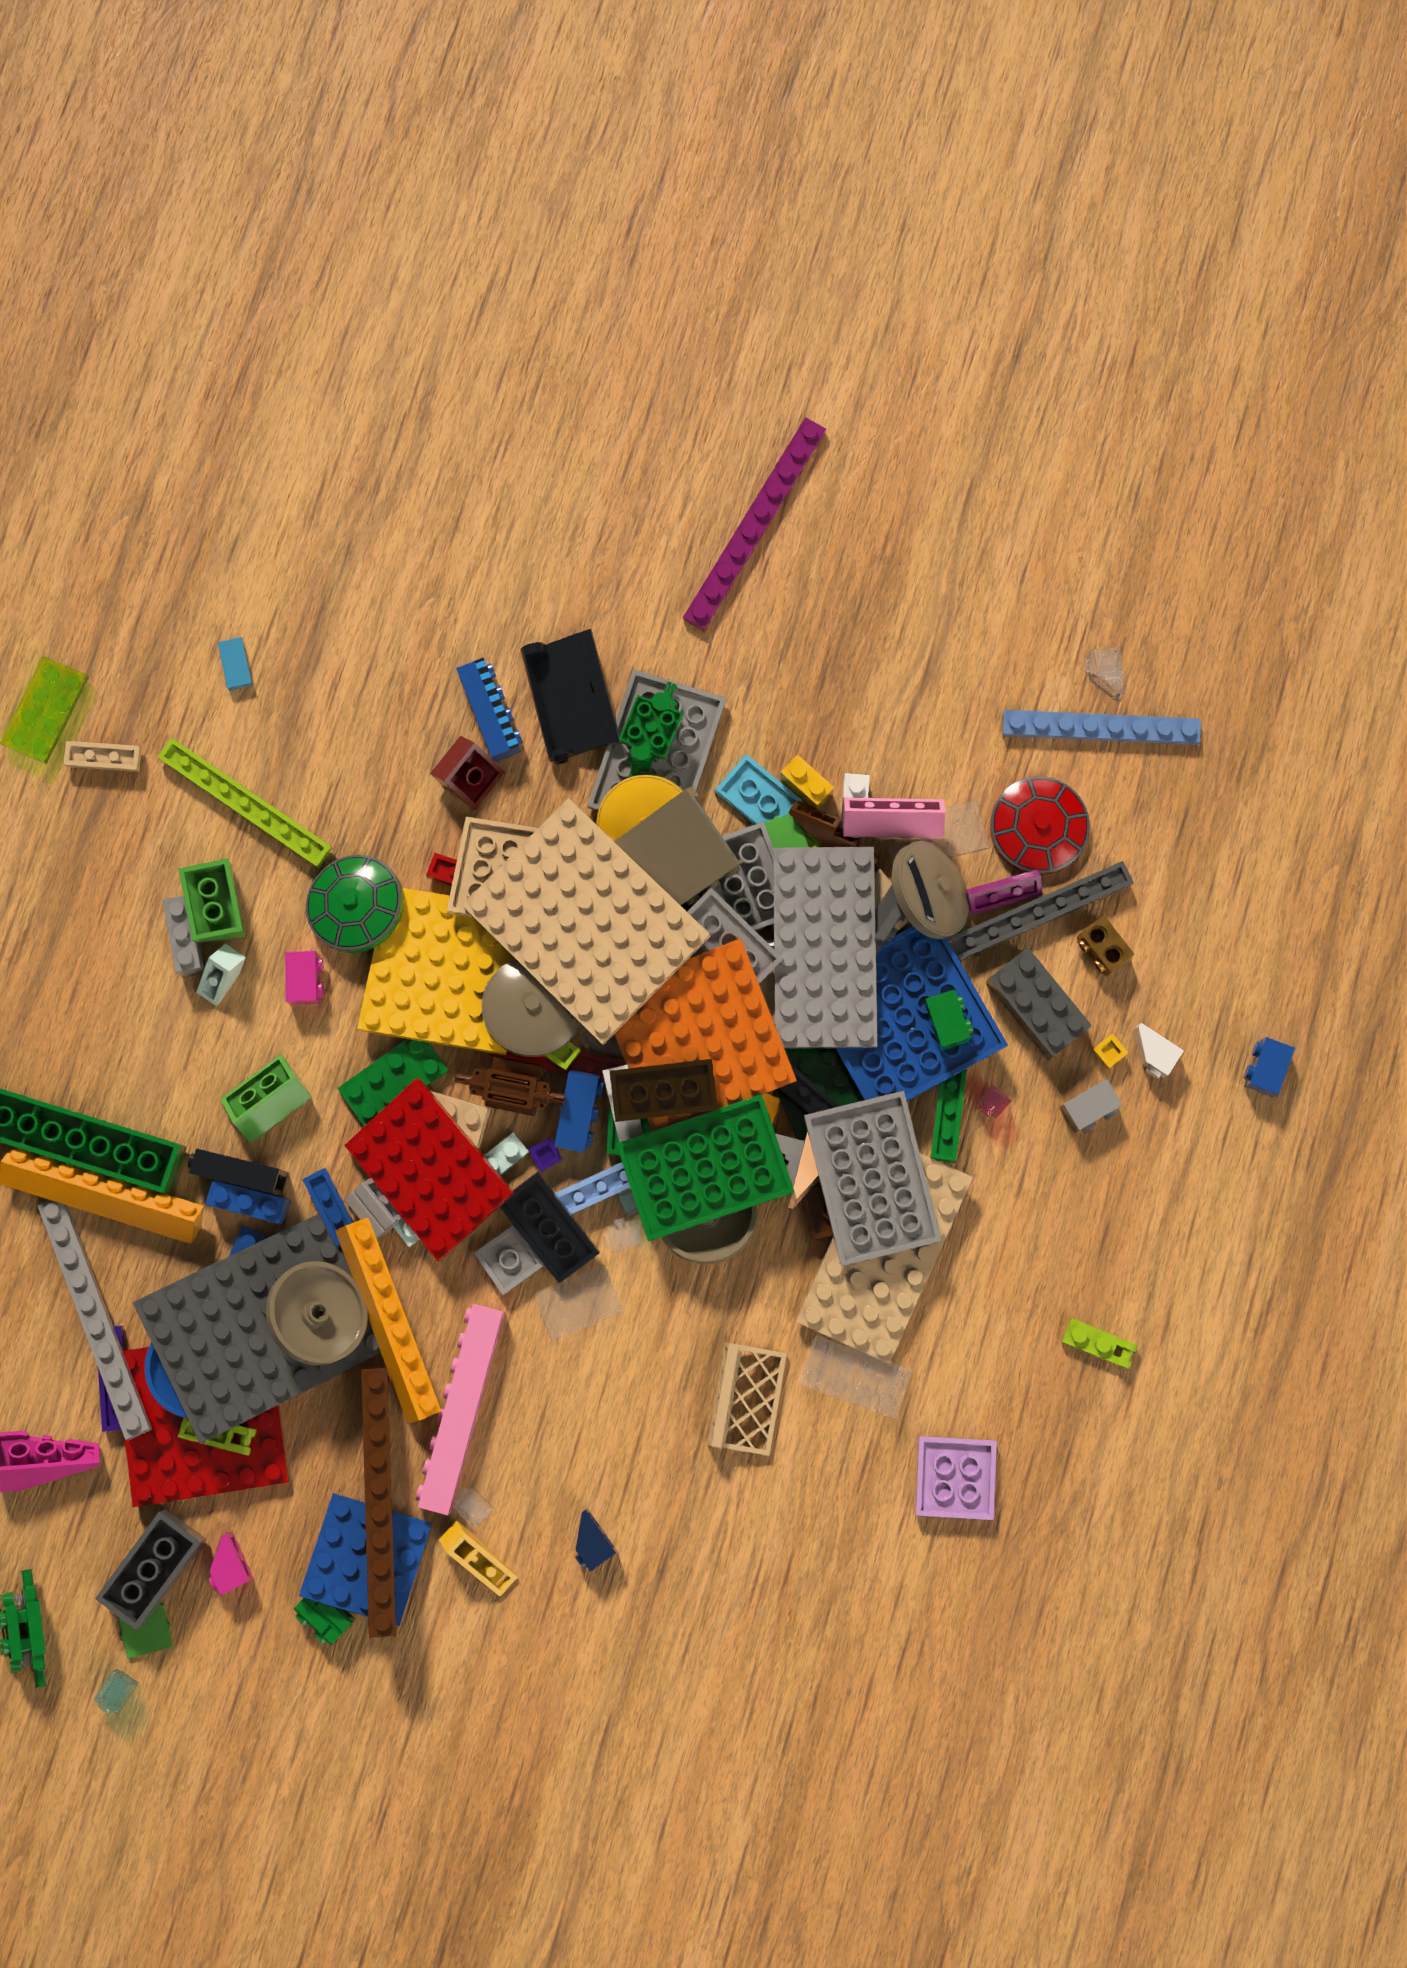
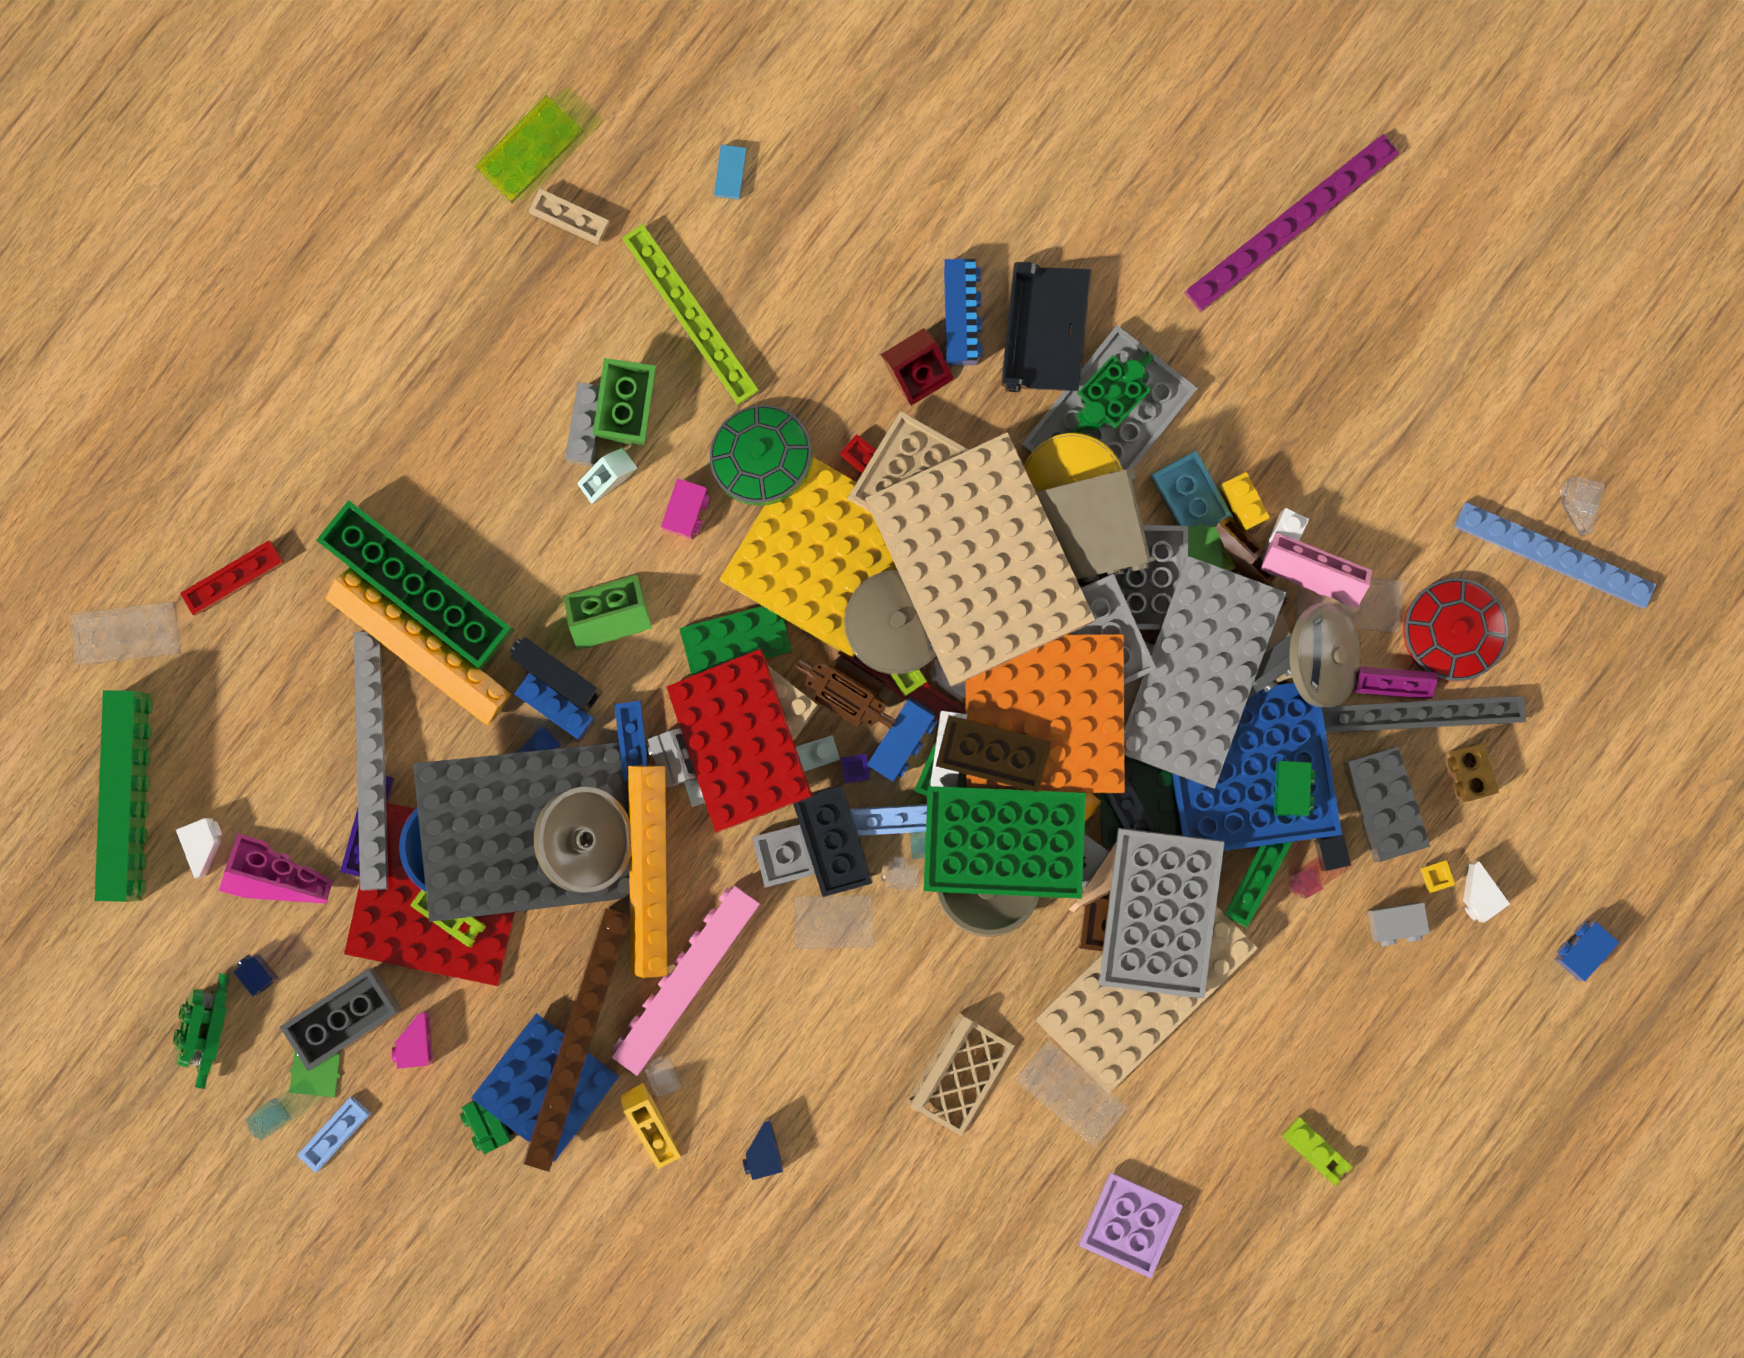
camera: 20 degrees right, 5 degrees up
none -> clear blue brick [233,954,279,996]
none -> light blue tile [297,1096,371,1173]
none -> black brick [1314,835,1351,871]

